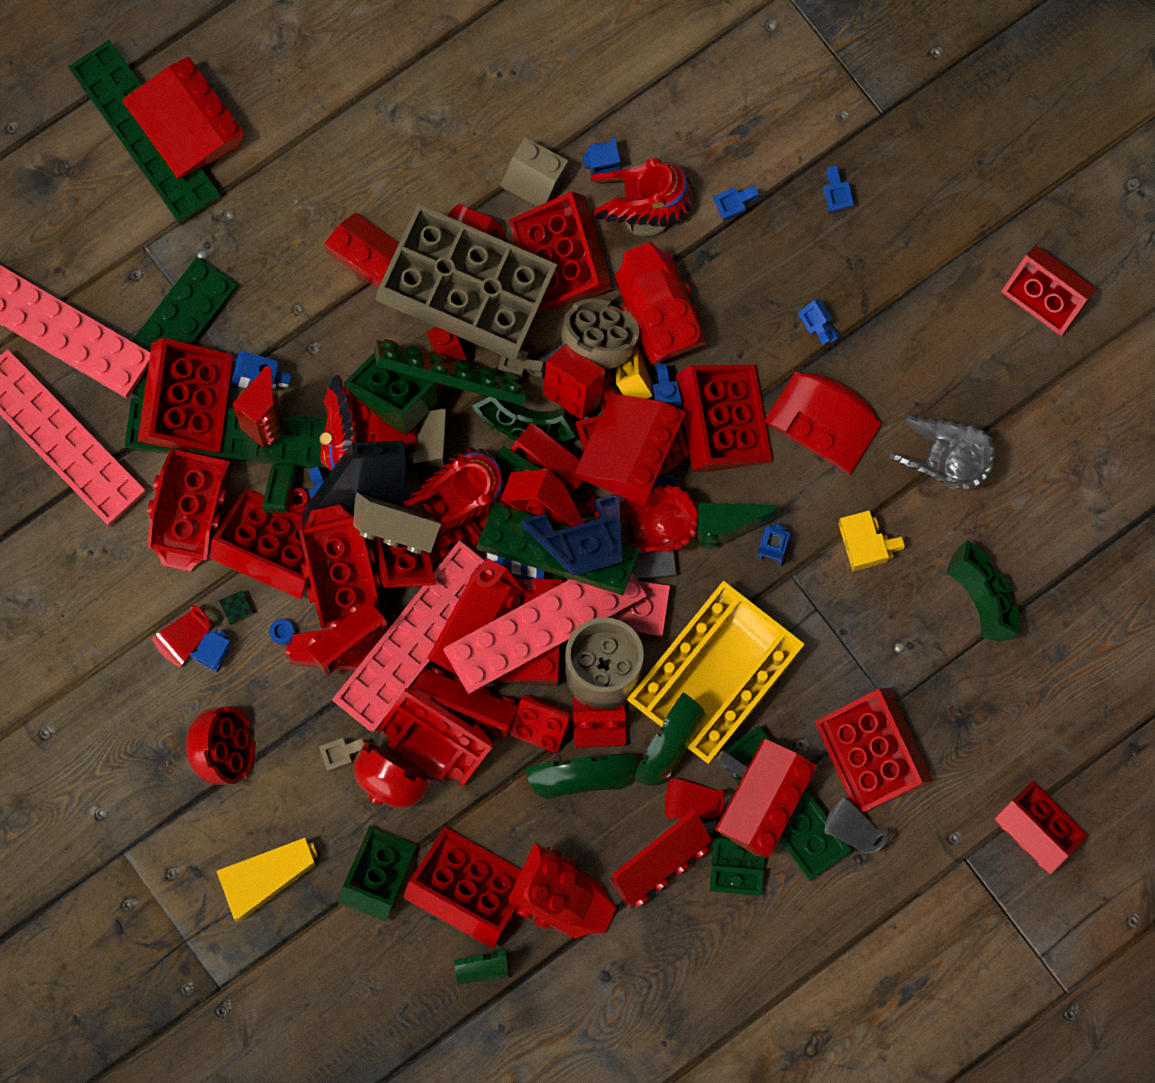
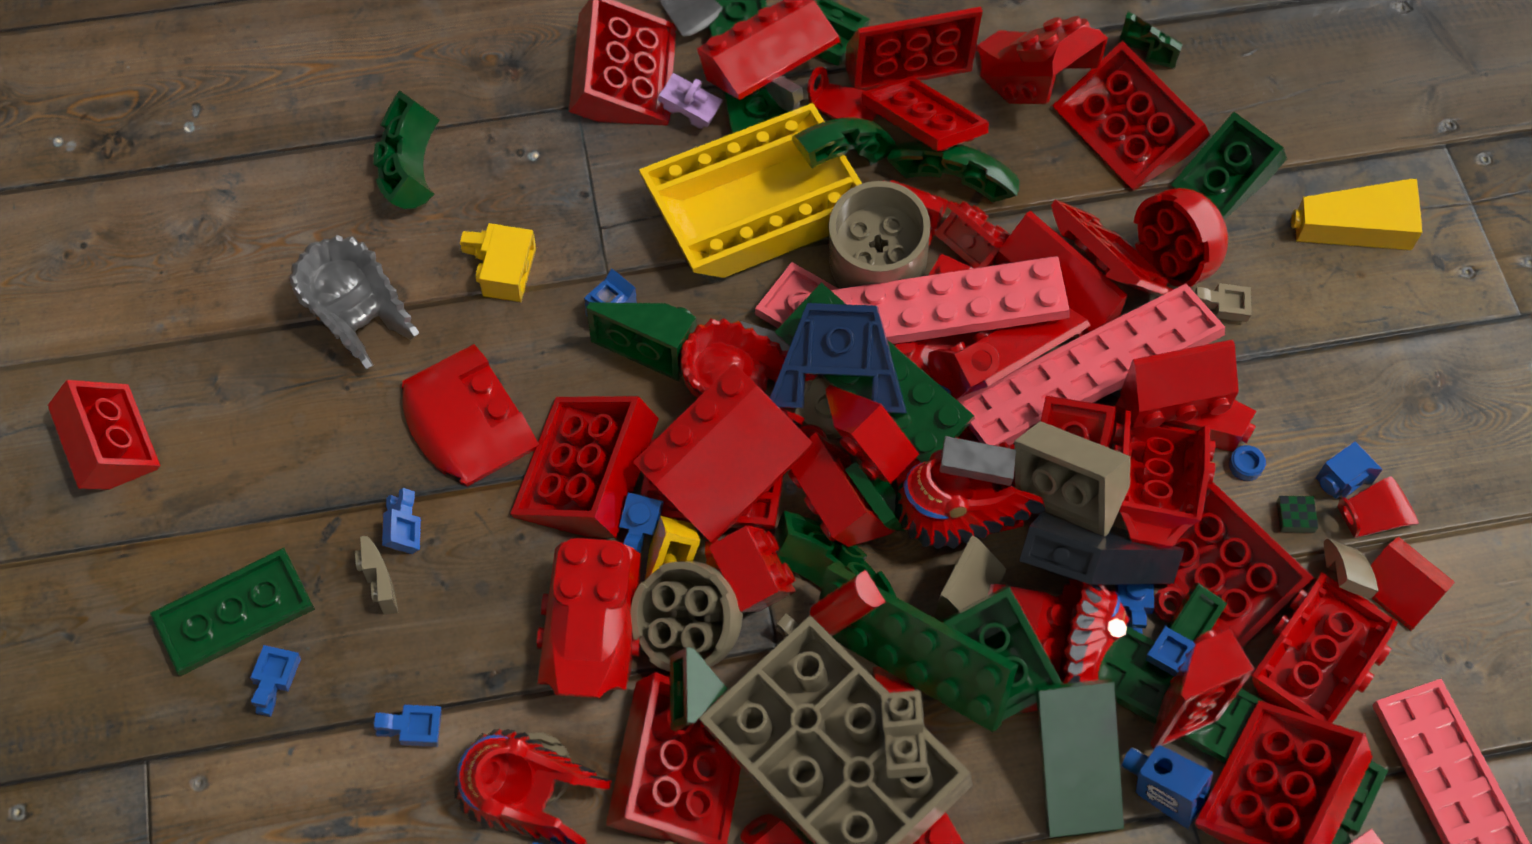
camera: 155 degrees left, 15 degrees down
red cylinder [186,706,256,785] -> none
none -> dark green tile [150,548,315,677]
none -> dark tan slope [355,536,398,614]
none -> lavender hips [658,73,722,128]
none -> slope [670,647,727,730]
none -> red brick [810,570,886,636]
none -> red plate [861,76,989,151]
none -> dark tan slope [882,690,928,778]
none -> flat silver tile [939,436,1016,486]
none -> dark green tile [1036,679,1124,838]
none -> blue plate [1146,626,1195,677]
none -> dark tan slope [1323,538,1378,599]
none -> red slope [1371,536,1455,631]

